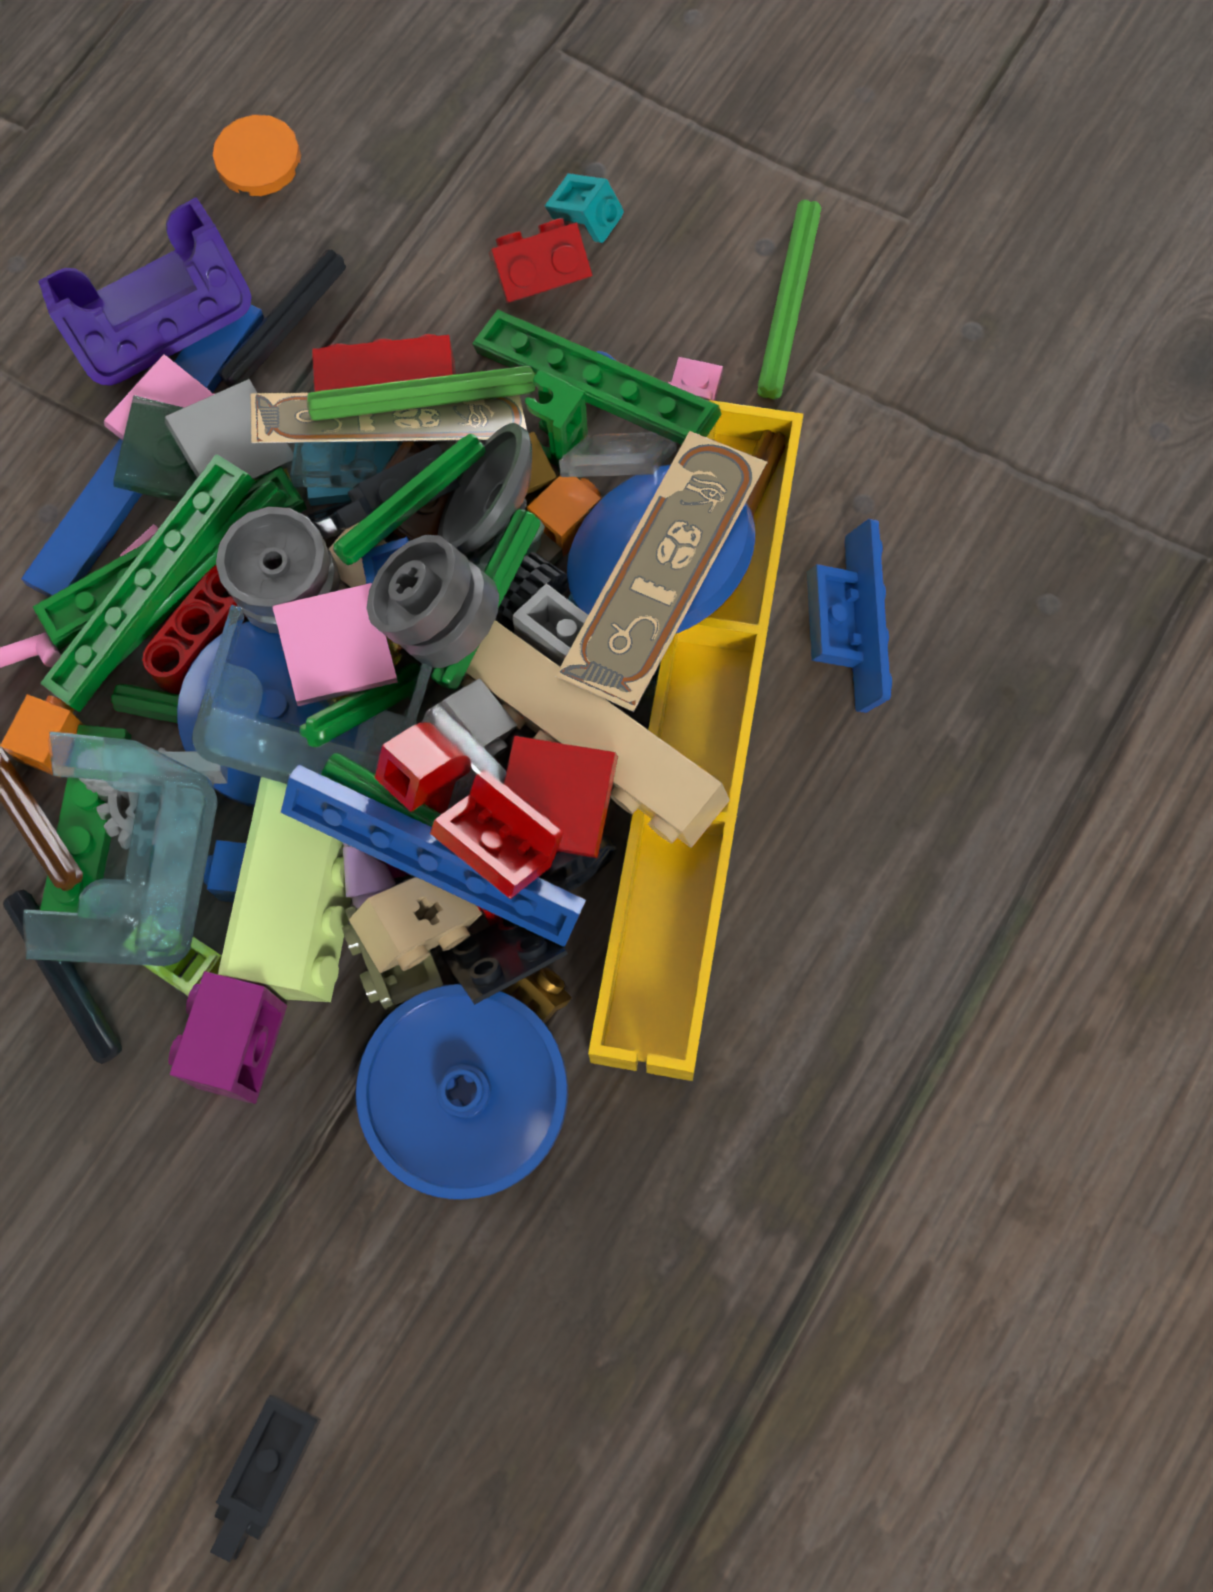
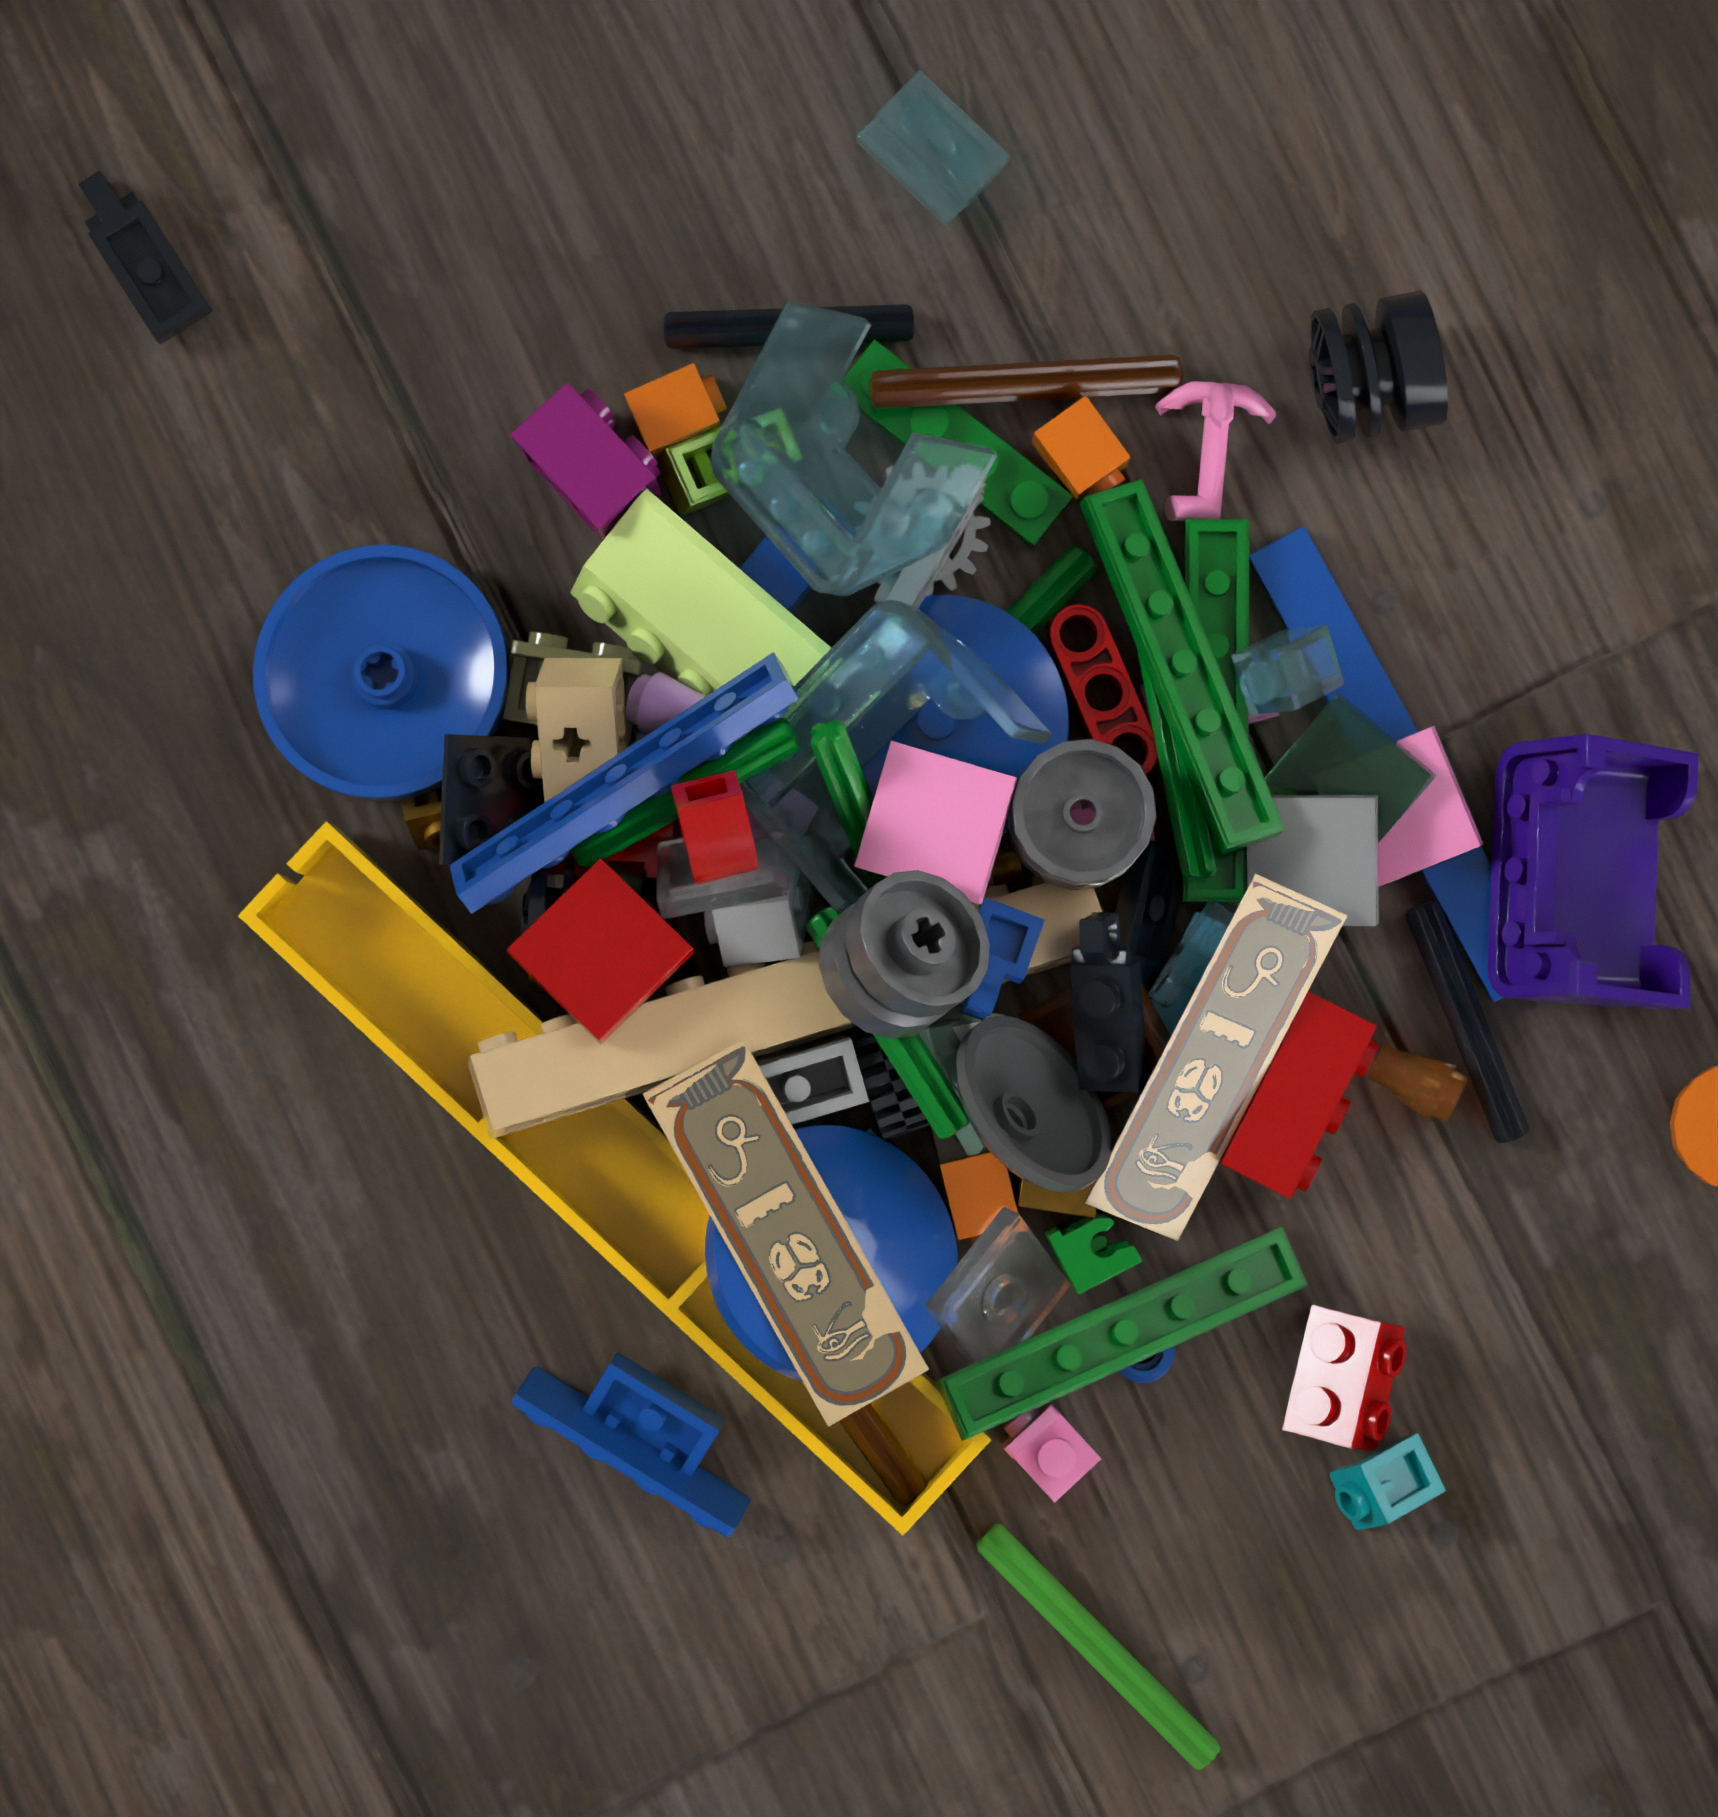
camera: 120 degrees right, 15 degrees up
bright green axle [307,366,535,421] -> none
green axle [333,434,485,565] -> none
red bracket [430,770,563,899] -> none
none -> orange brick [624,363,727,459]
none -> clear light blue brick [1231,624,1345,715]
none -> clear orange cone [1368,1045,1469,1123]

